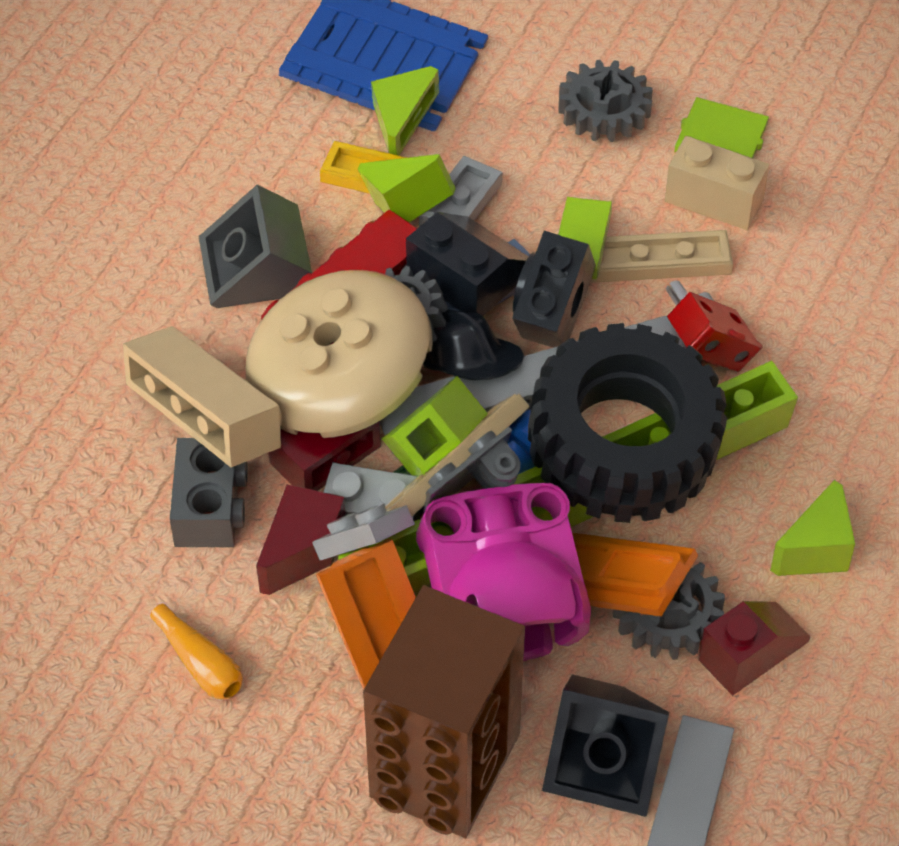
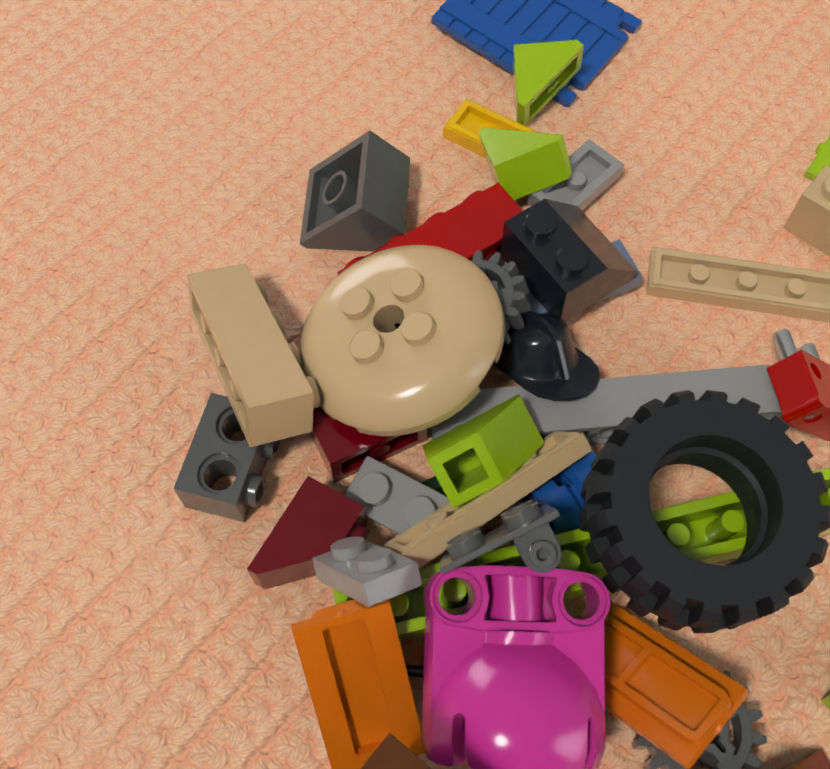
camera: 15 degrees right, 10 degrees up
light orange piece [150,603,243,699] -> none
black brick [512,231,596,348] -> none
dark grey gear [558,60,653,142] -> none
lime tile [558,197,612,279] -> none

